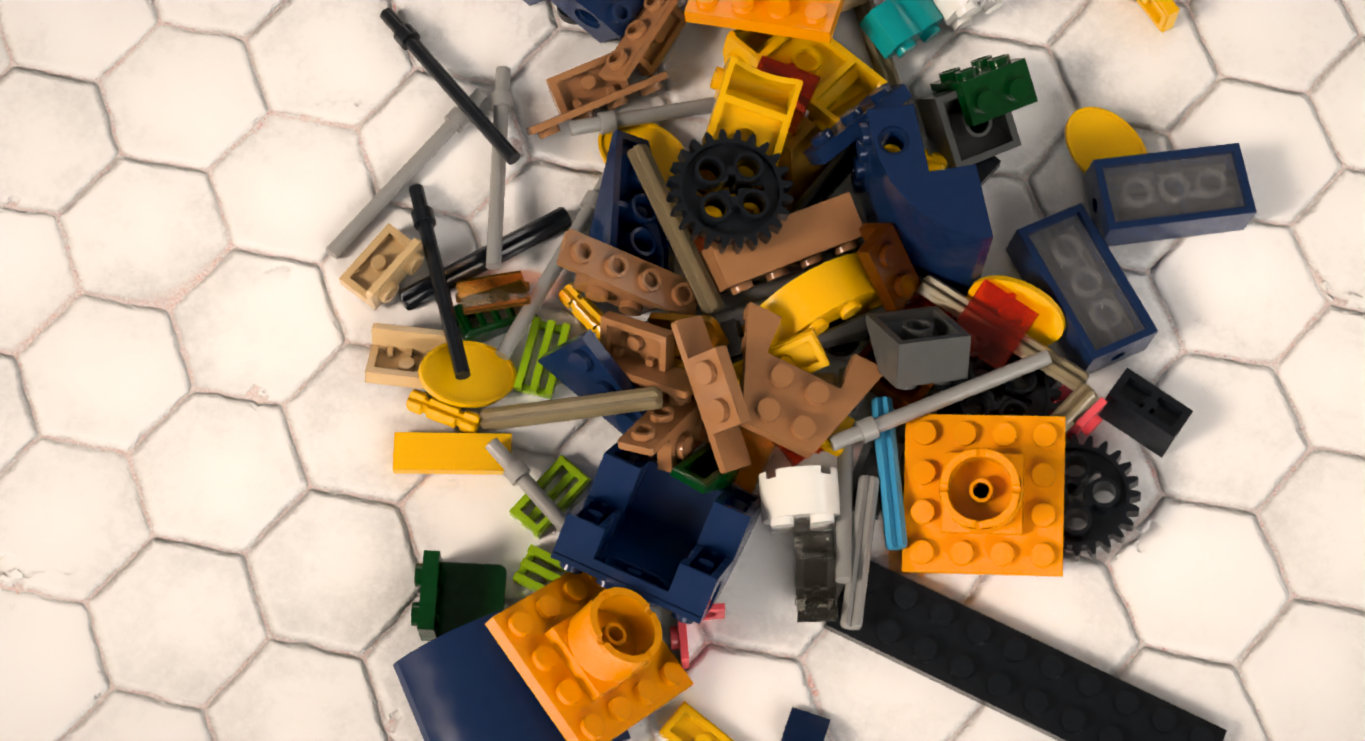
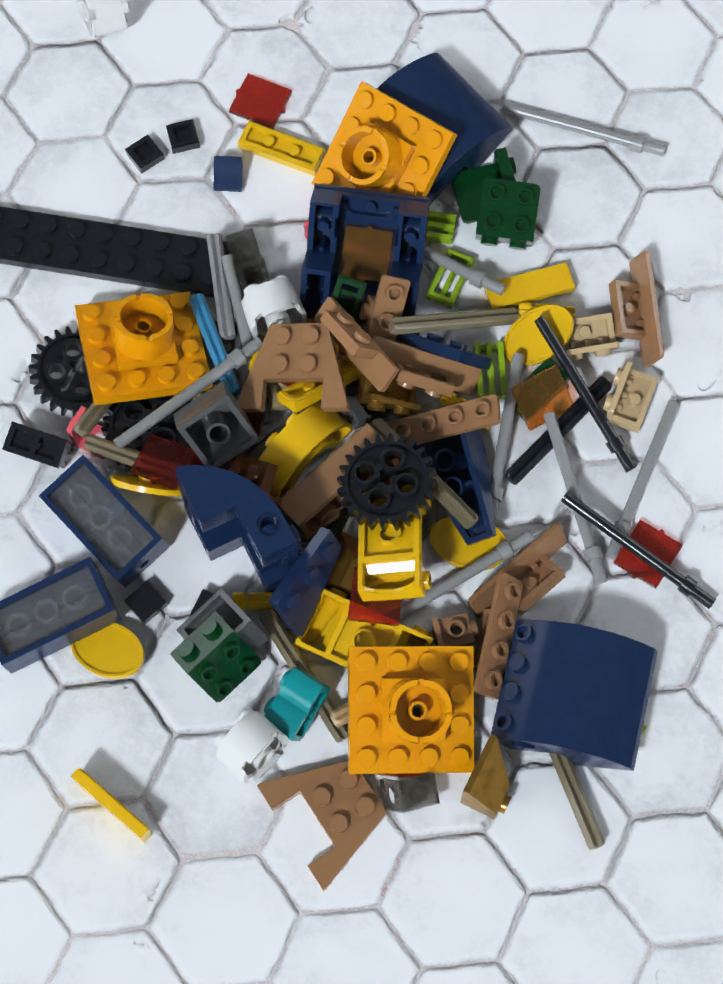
camera: 165 degrees right, 0 degrees up
none -> black tile [124,581,168,625]
none -> clear orange piece [339,225,393,282]
none -> medium nougat brick [431,613,479,648]
none -> dark green bracket [475,178,540,250]
none -> light grey bar [502,101,666,156]
none -> medium nougat bracket [608,251,664,367]
none -> clear red piece [613,520,683,589]

